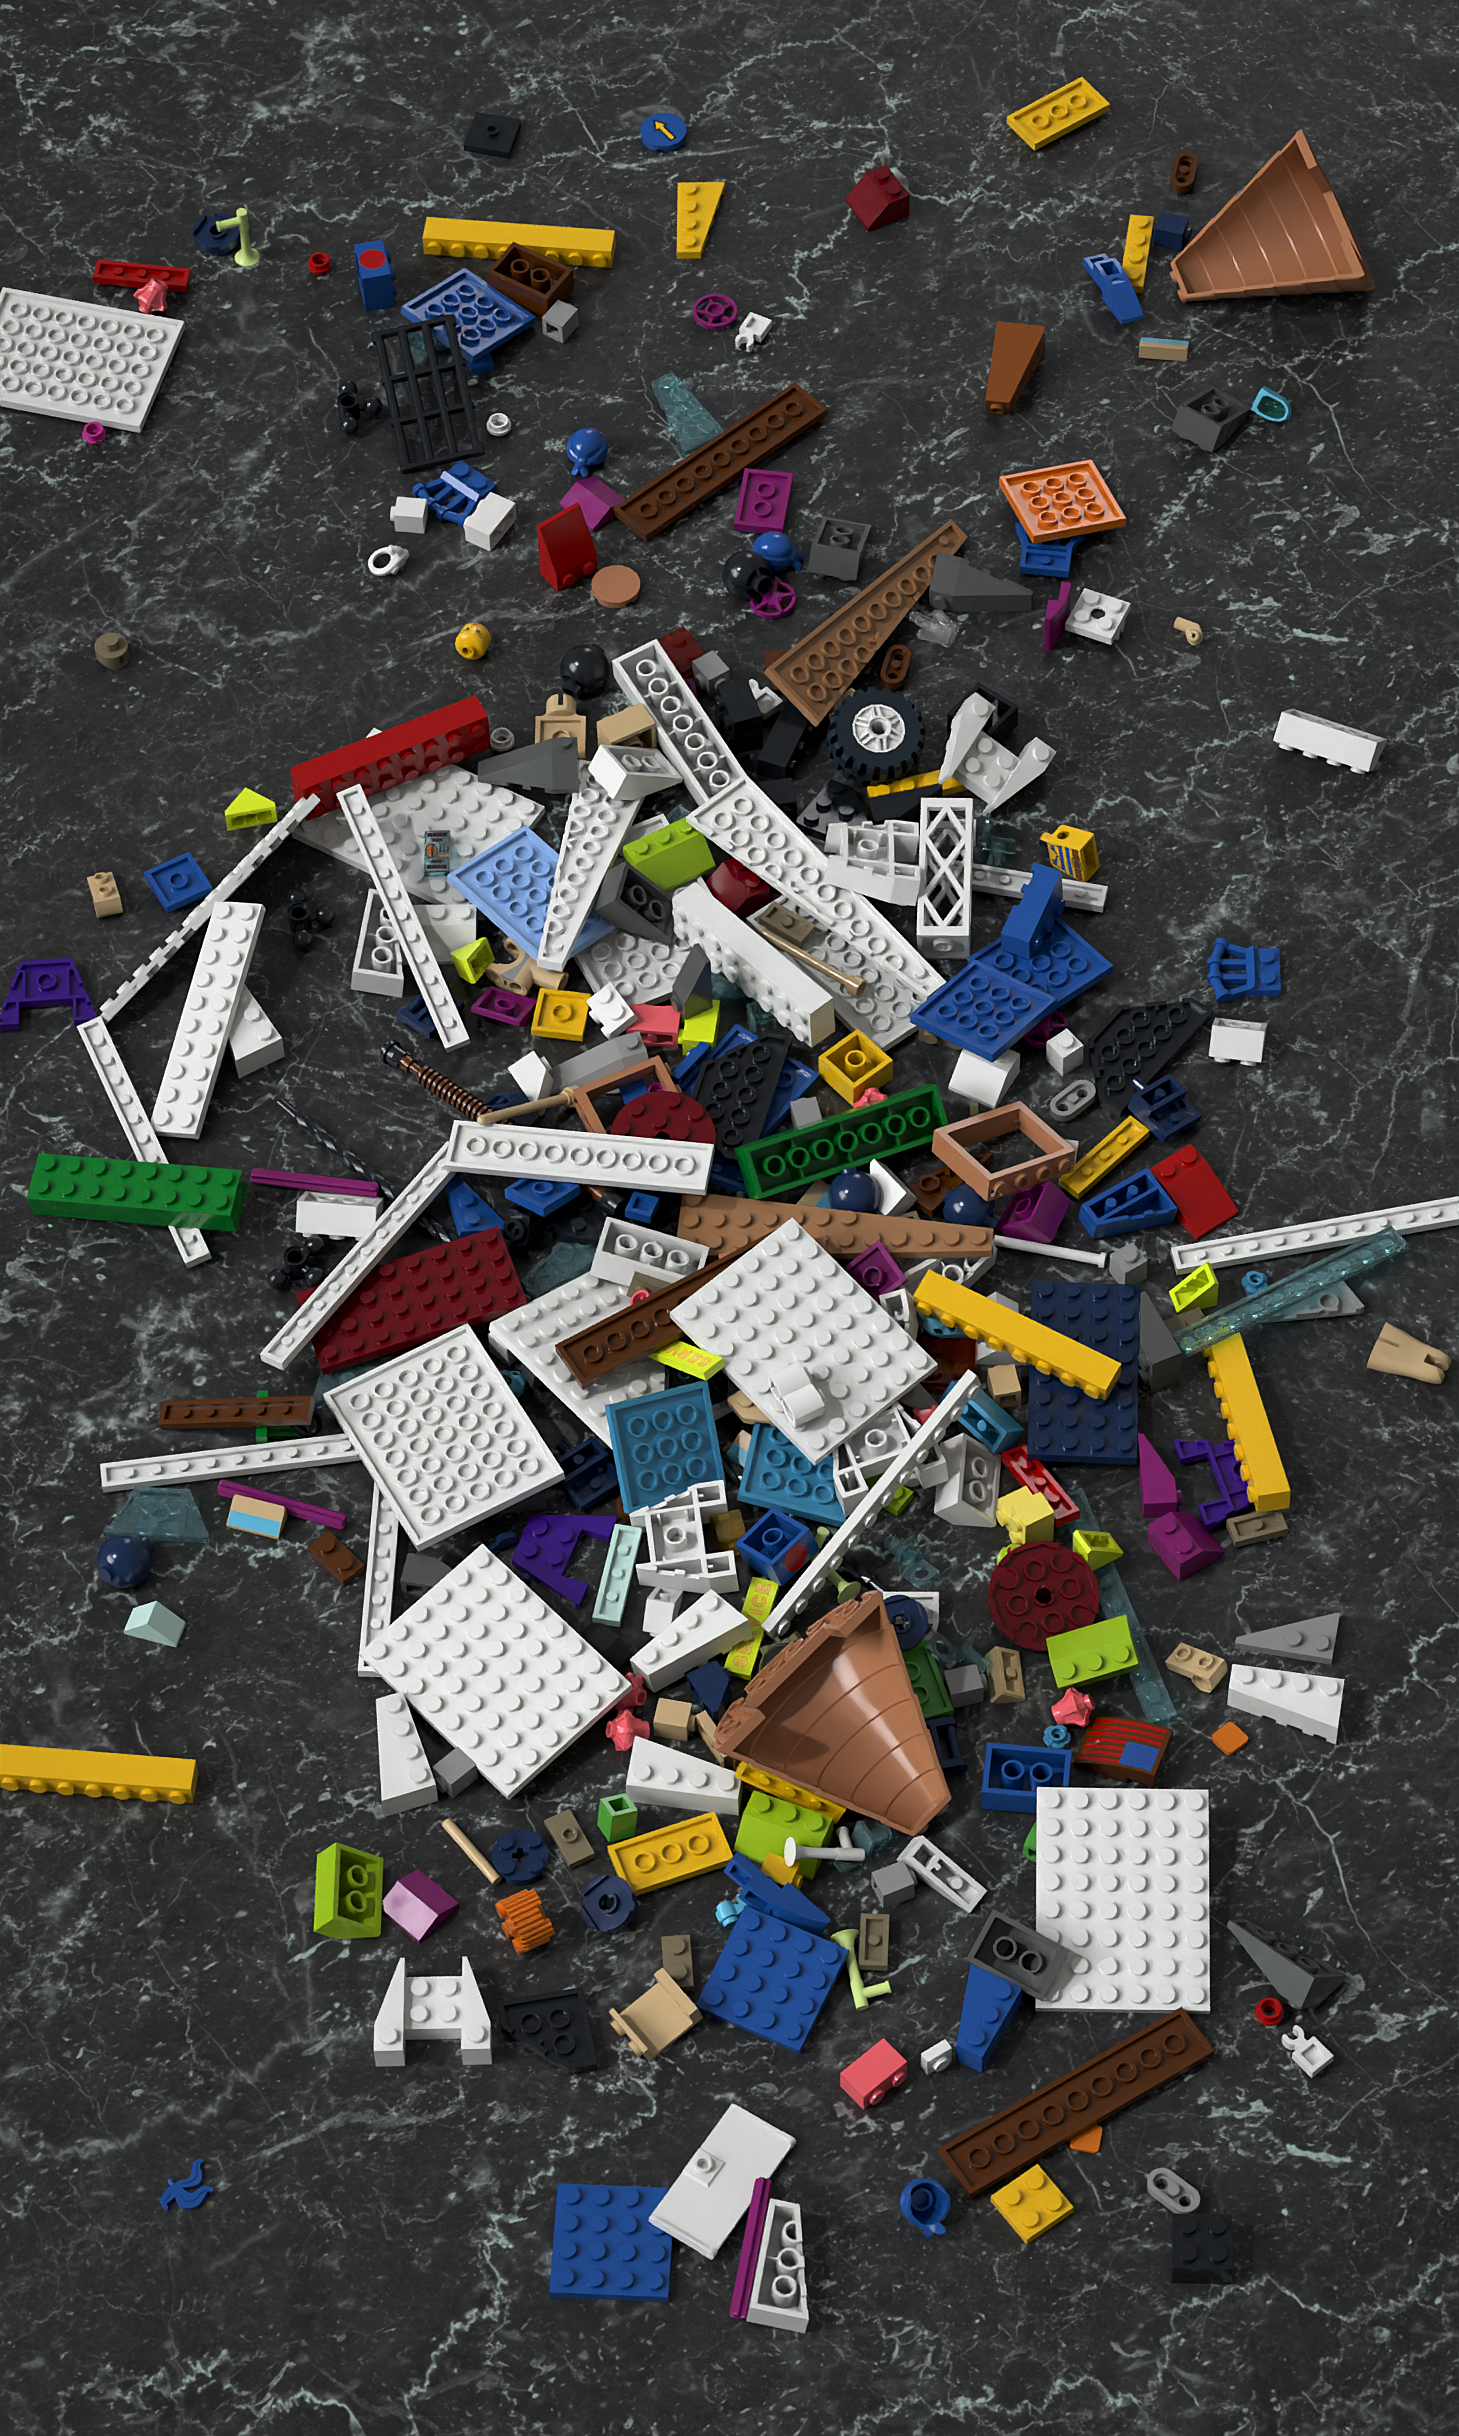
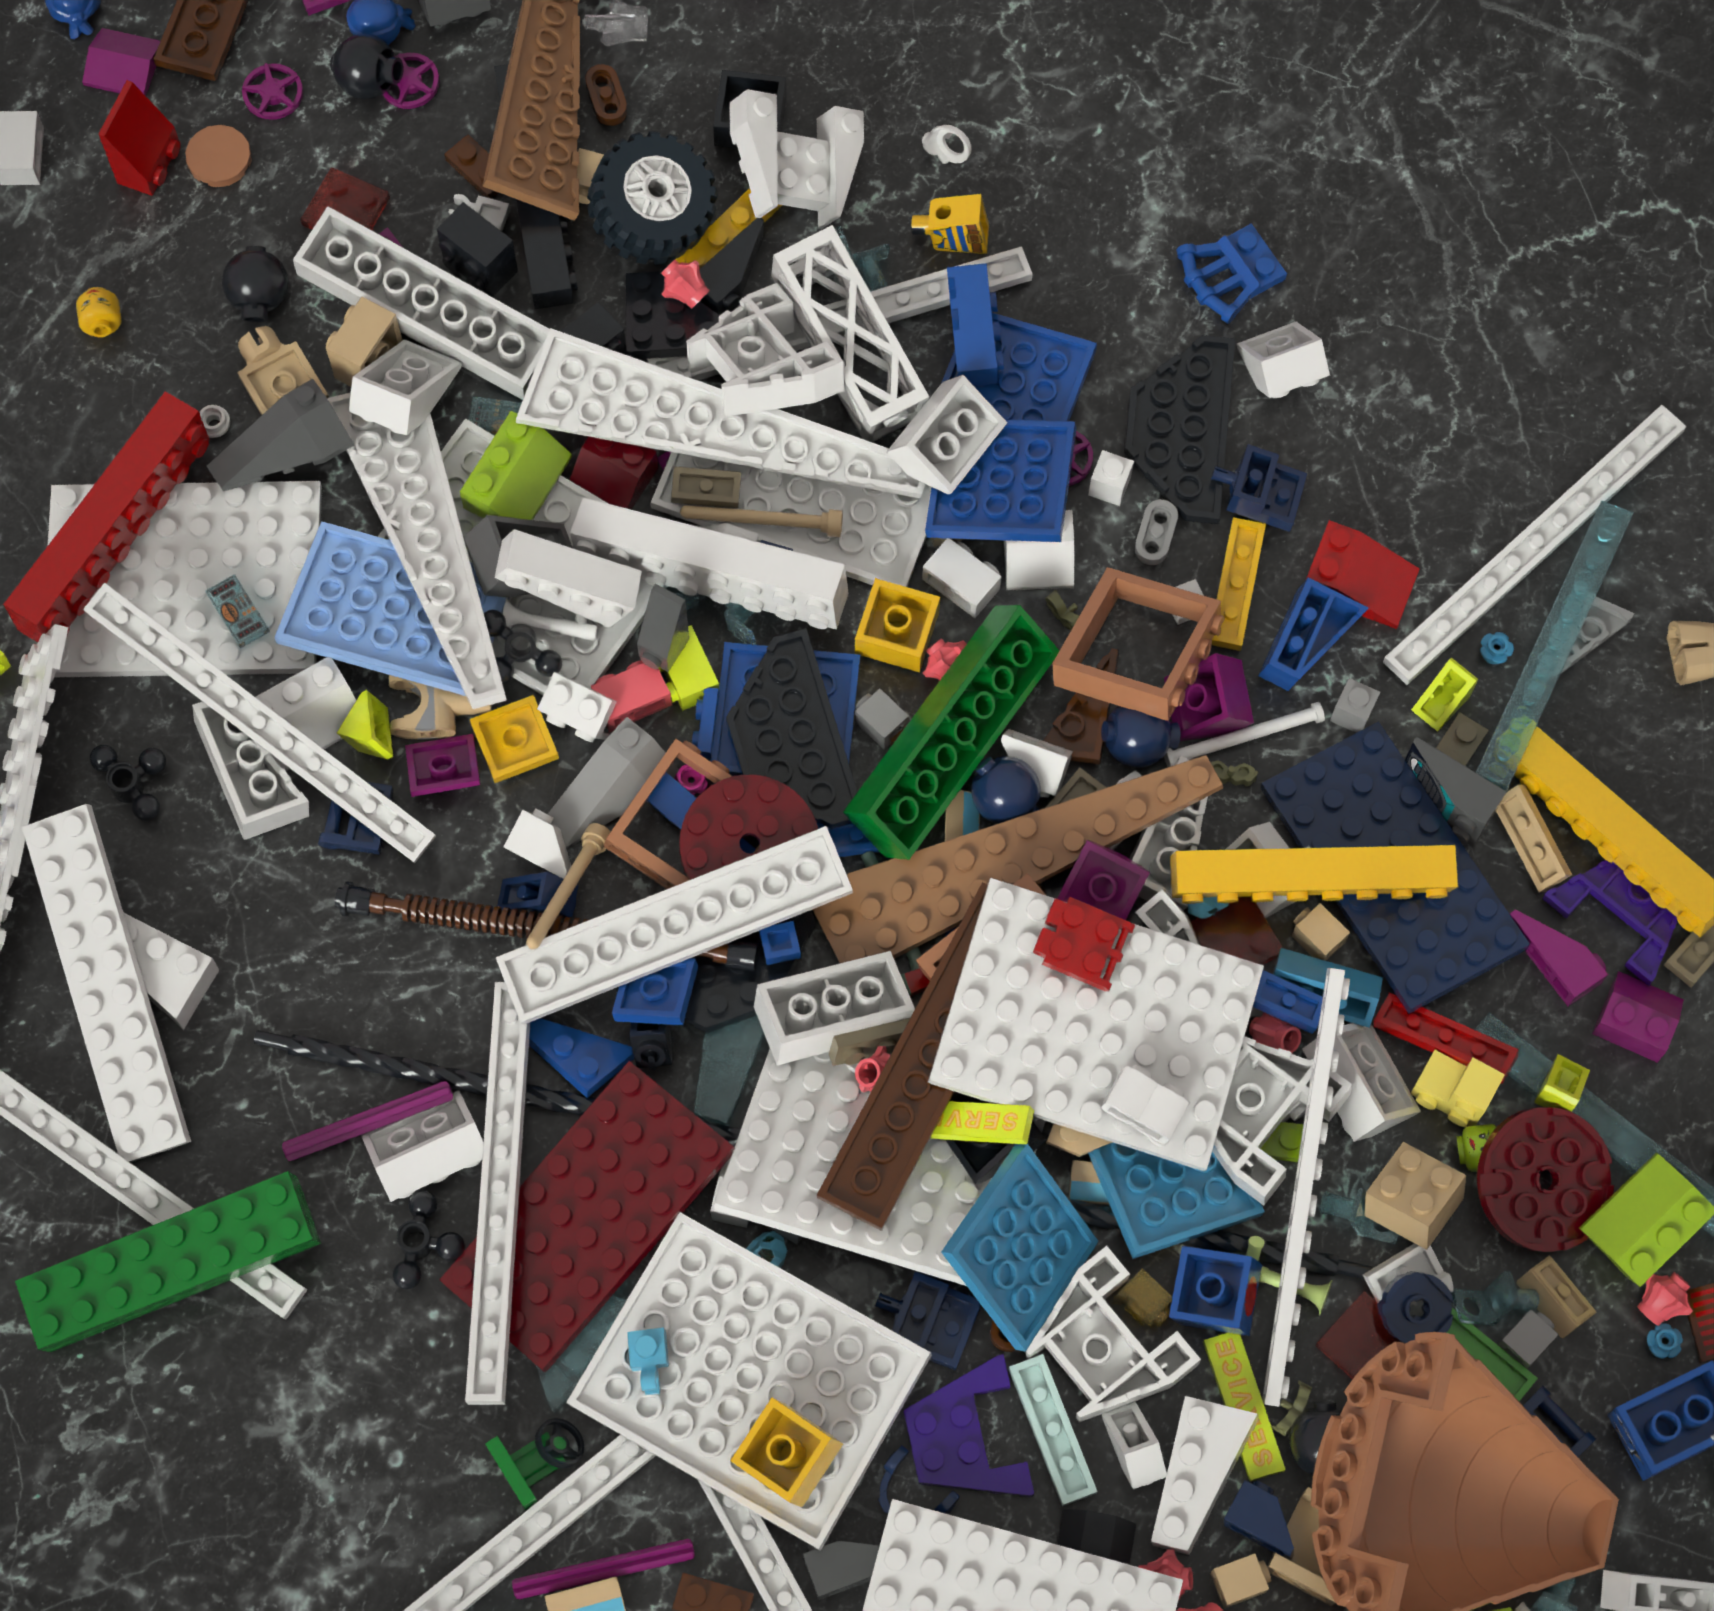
camera: 35 degrees left, 15 degrees up
reddish brown plate [158,1395,315,1430] -> none
light grey brick [692,650,730,696] -> none
none -> magenta wheel [242,63,303,120]
none -> black piece [484,610,562,684]
none -> white wedge [495,529,642,628]
none -> white piece [503,597,597,641]
none -> medium azure plate [627,1327,669,1395]
none -> coral rock [661,260,710,309]
none -> yellow brick [730,1397,843,1507]
none -> white slope [887,375,1007,494]
none -> white piece [922,125,971,164]
none -> white brick [922,538,1002,618]
none -> red plate [1033,897,1135,992]
none -> olive piece [1210,760,1258,786]
none -> blue plate [1253,970,1323,1034]
none -> tan brick [1364,1142,1466,1250]
none -> tan plate [1496,784,1572,892]

